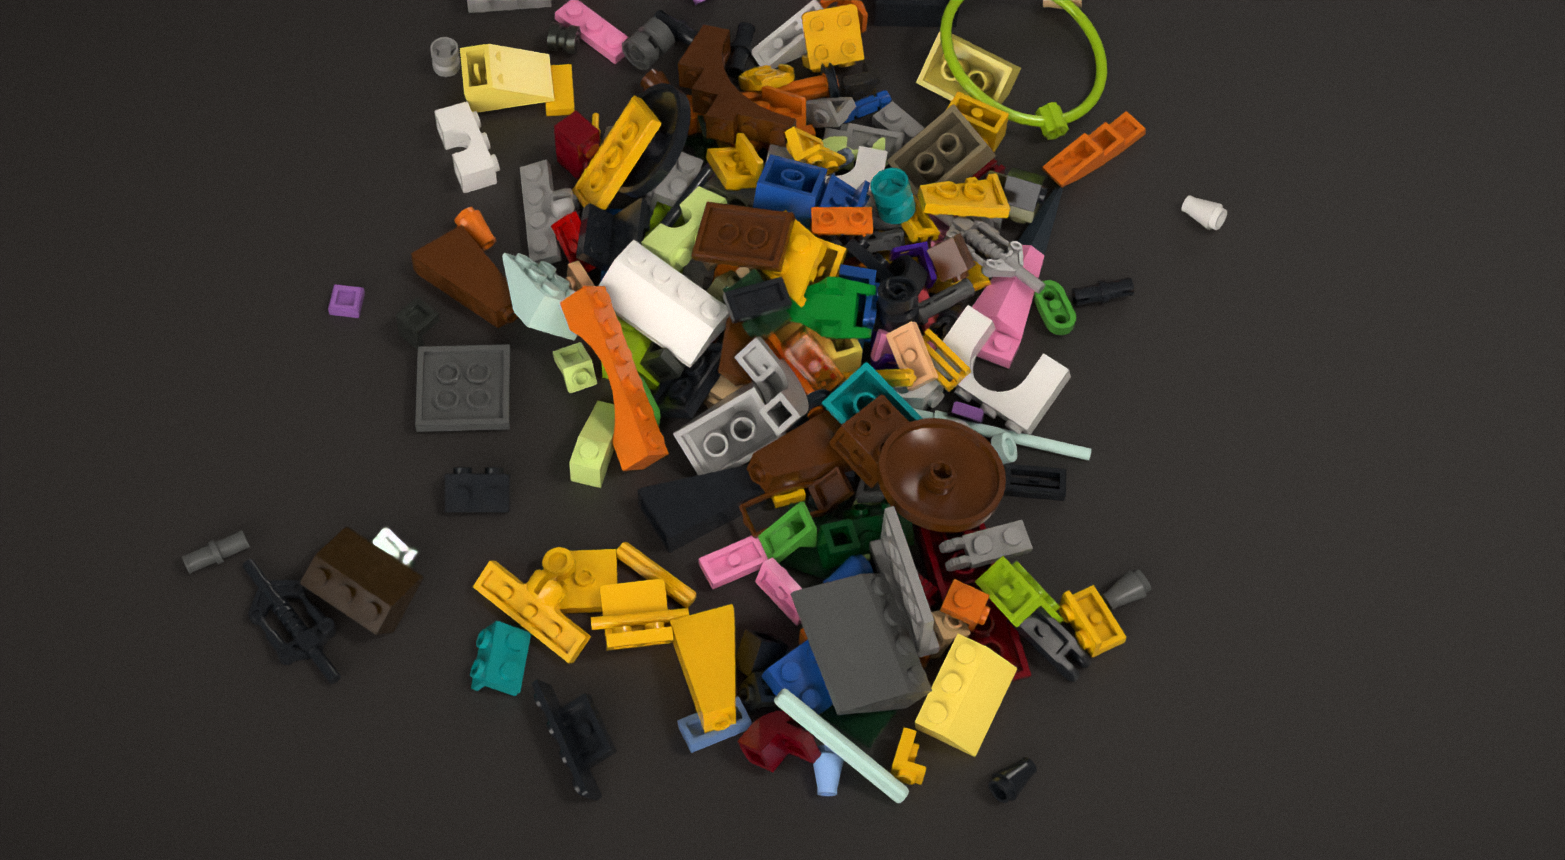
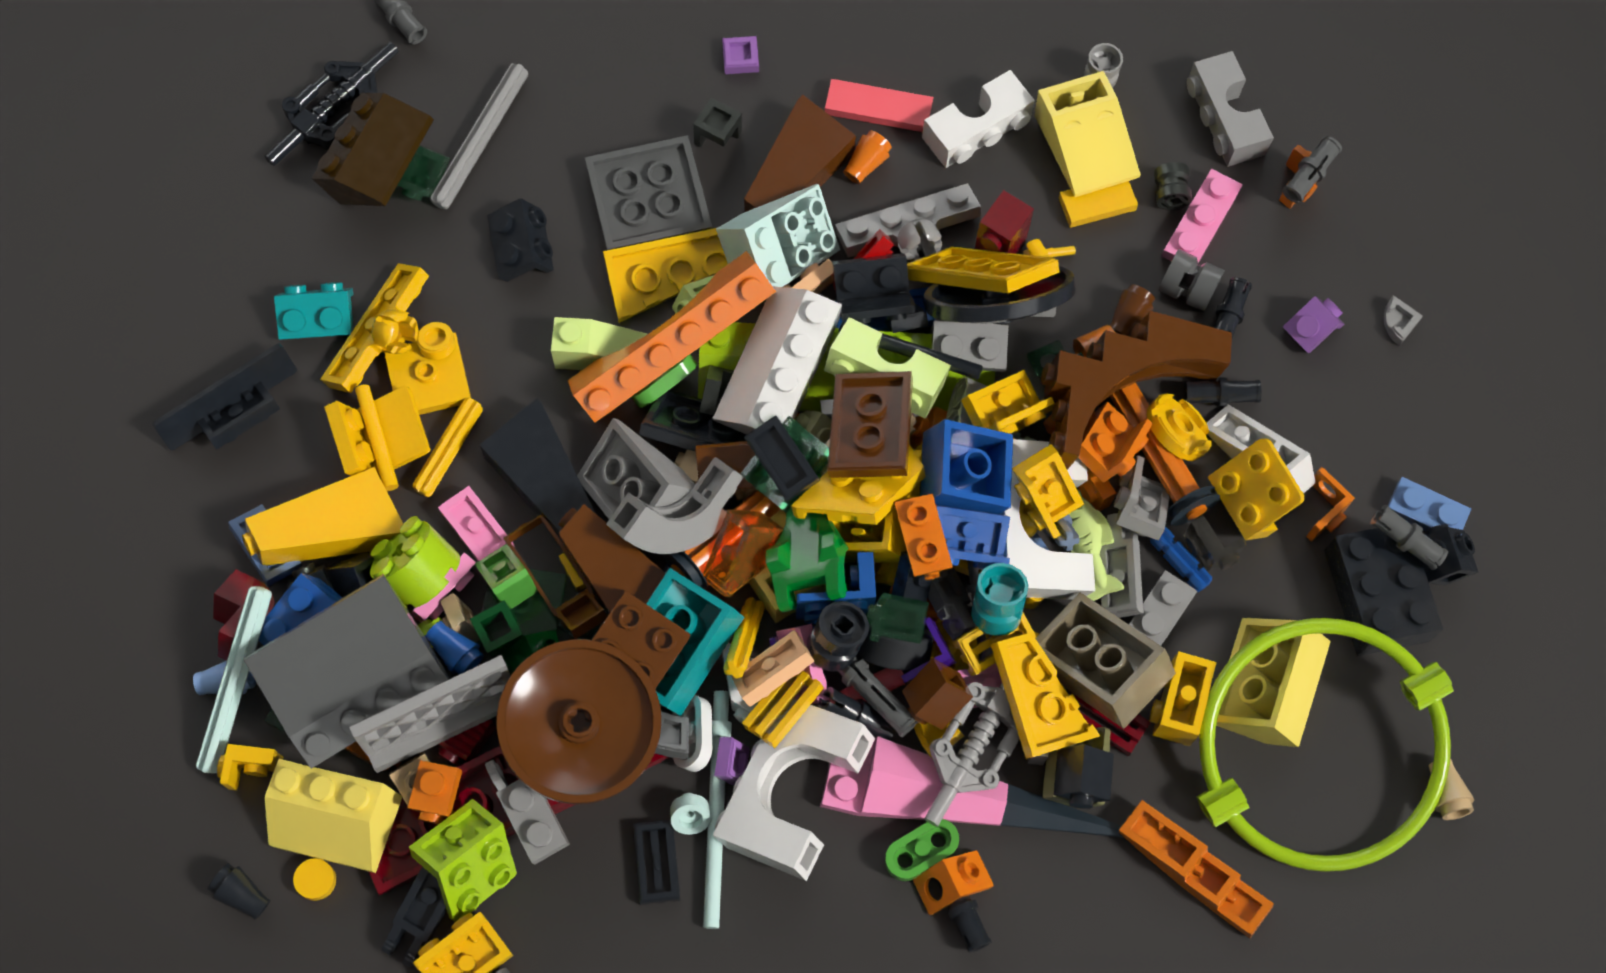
camera: 80 degrees right, 10 degrees up
none -> yellow tile [293,858,336,901]
none -> lime brick [370,516,460,609]
none -> light grey axle [430,63,528,209]
none -> tan plate [440,593,480,643]
none -> yellow wing [603,228,728,323]
none -> coral tile [825,79,934,132]
none -> clear green bracket [867,593,929,644]
none -> orange bracket [913,850,994,915]

